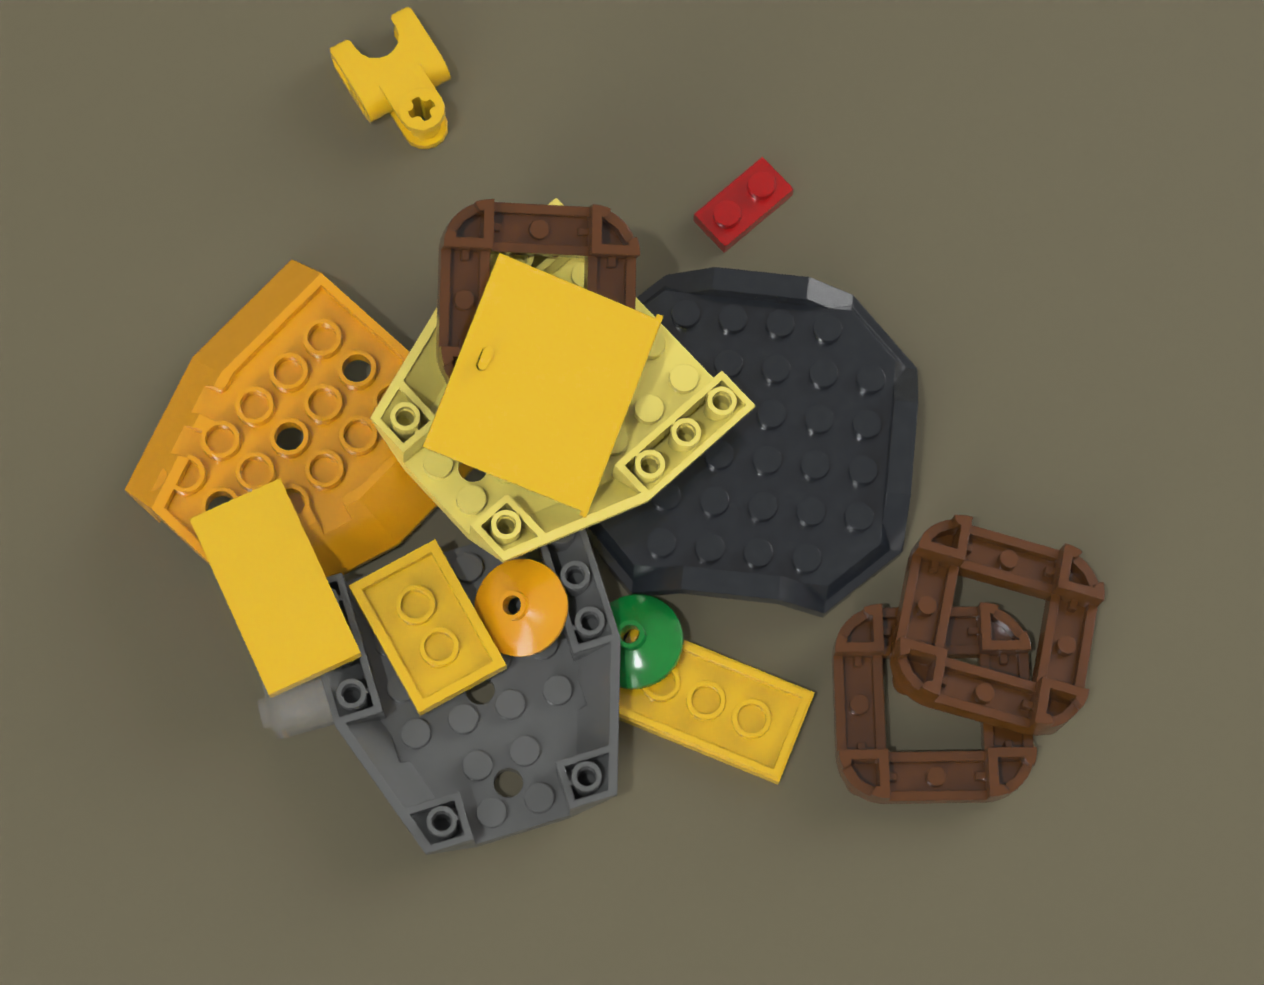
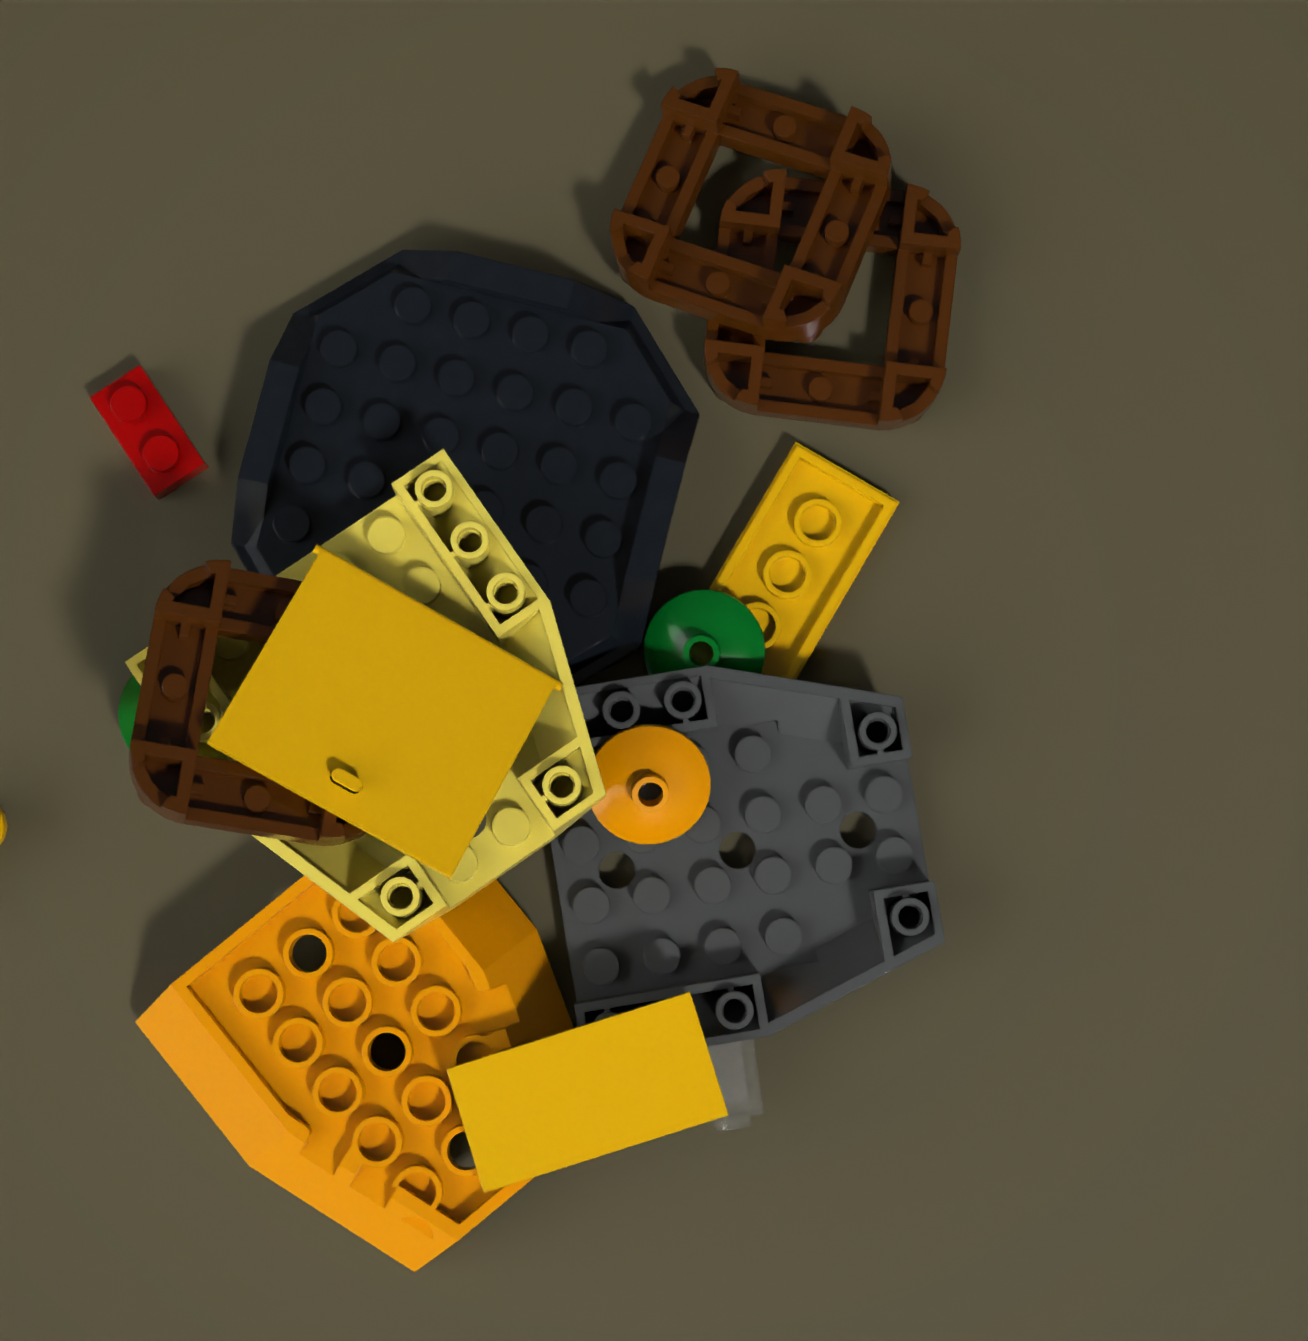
camera: 75 degrees left, 10 degrees up
yellow plate [349,539,507,716] -> none

